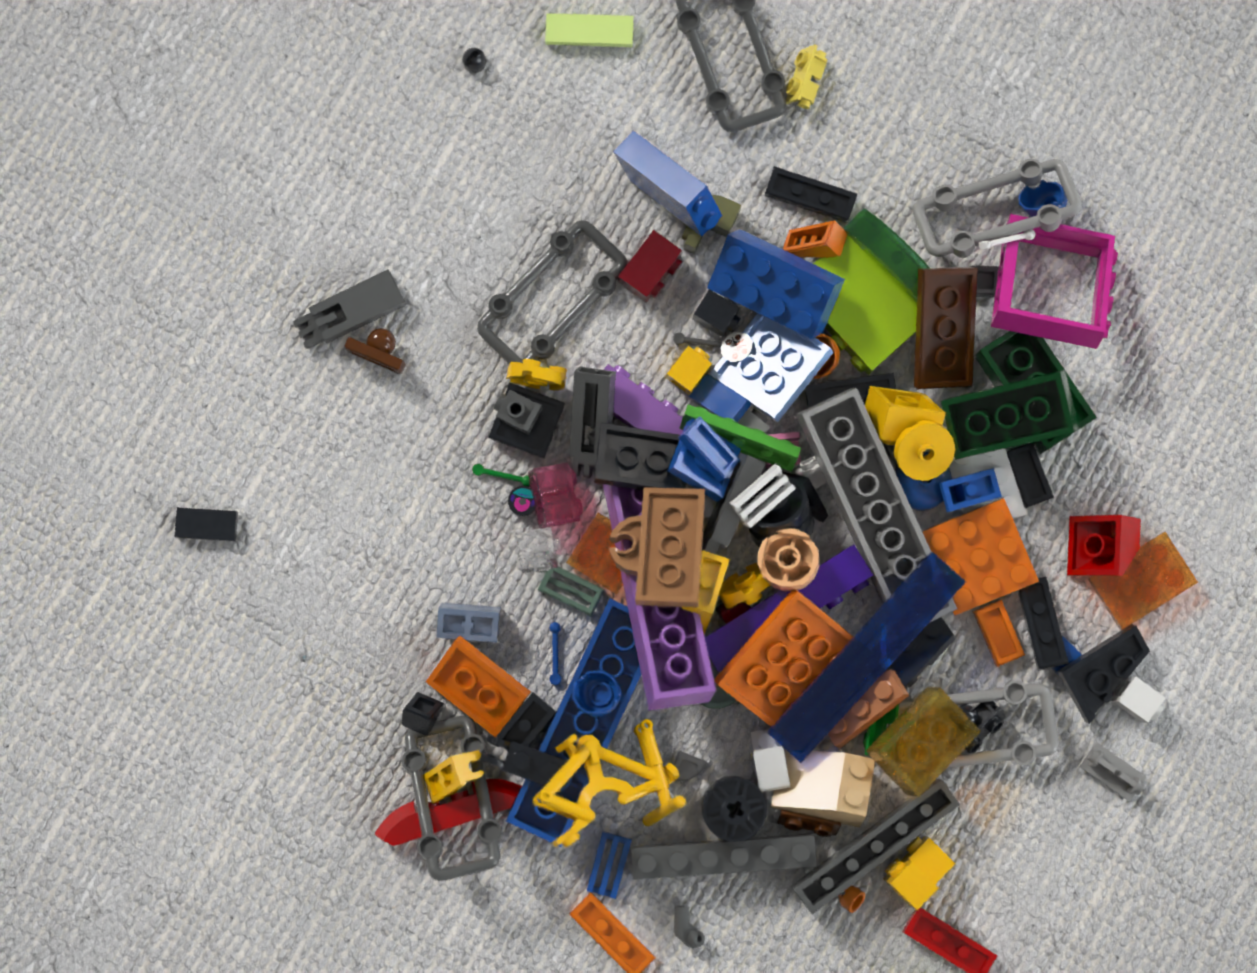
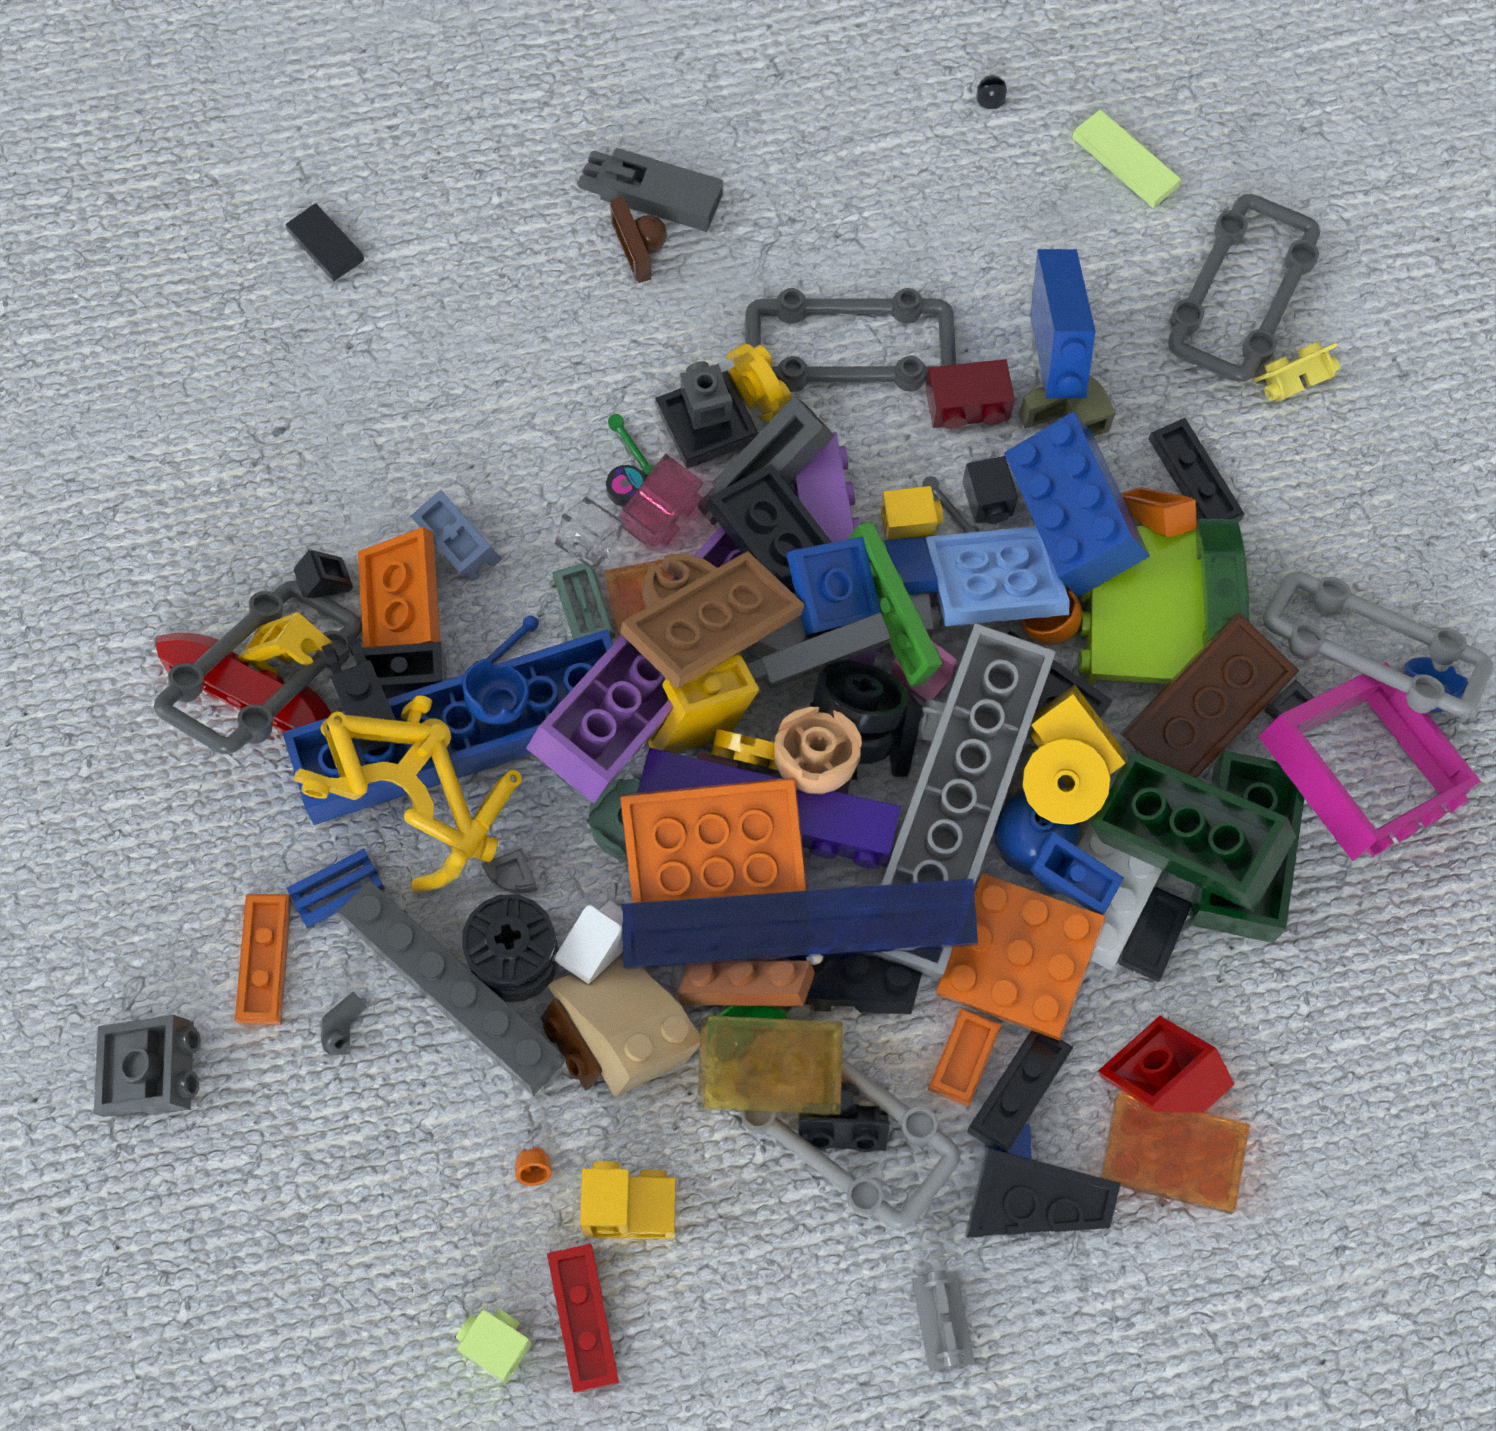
camera: 45 degrees right, 15 degrees down
blue tile [678,416,741,482] -> none
white sticker [721,332,752,362] -> none
white tile [729,464,796,528] -> none
dark grey brick [791,778,960,914] -> none
white hinge [979,229,1036,249] -> none
white brick [1112,676,1165,723] -> none

